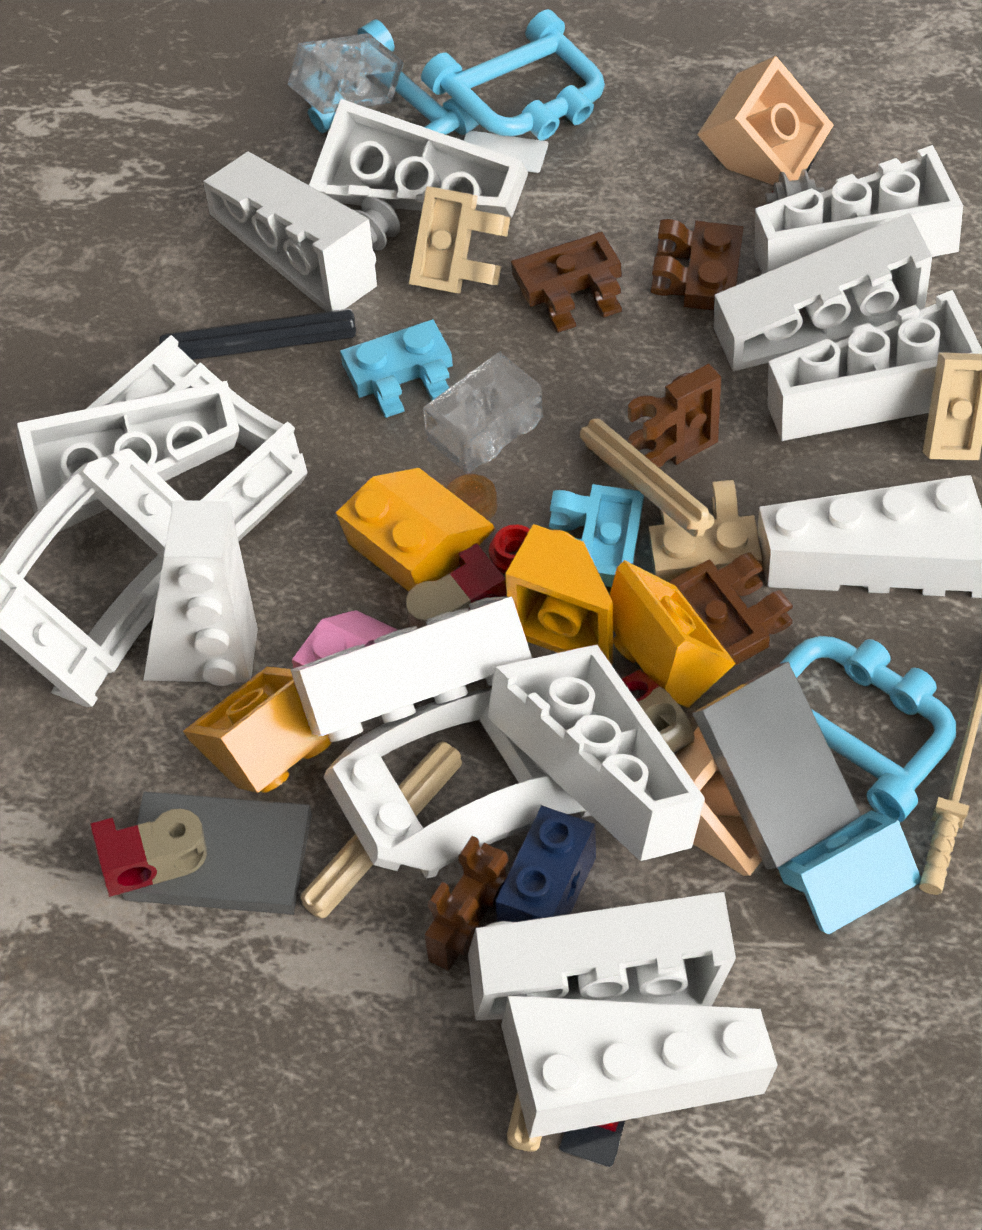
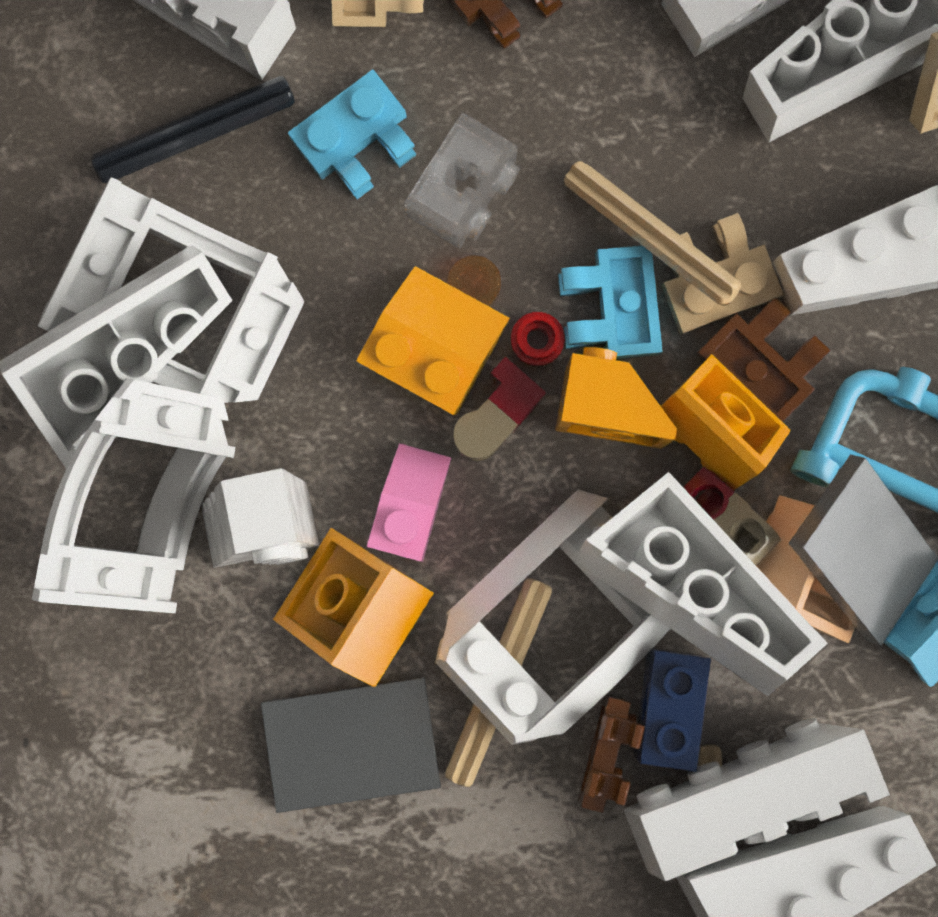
camera: 20 degrees left, 30 degrees up
leg [90,809,207,897] -> none
white wedge [290,596,532,742] -> none
reddish brown plate [628,363,721,468] -> none

